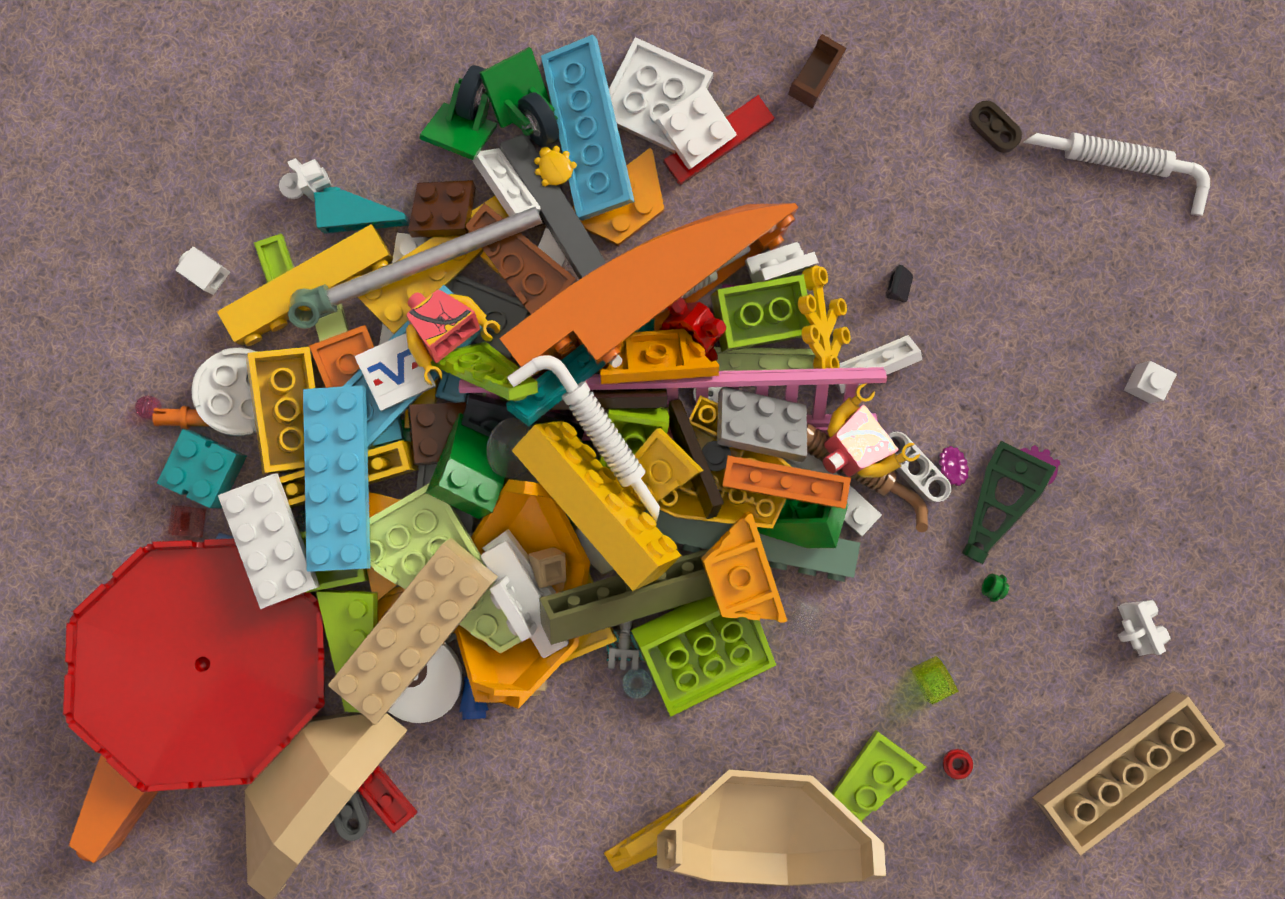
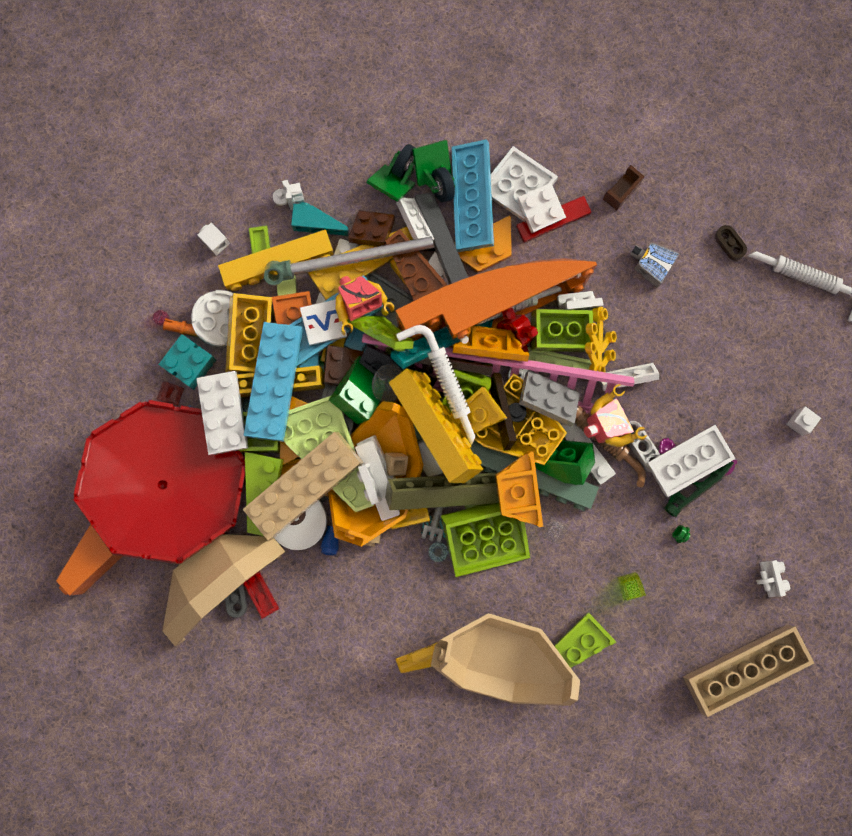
camera: 10 degrees right, 5 degrees down
yellow piece [534,146,577,187] -> none
orange plate [722,455,851,509] -> none
black slope [886,265,913,302] -> none
red plate [942,749,973,780] -> none
none -> torso [630,243,679,288]
none -> white plate [646,425,736,497]

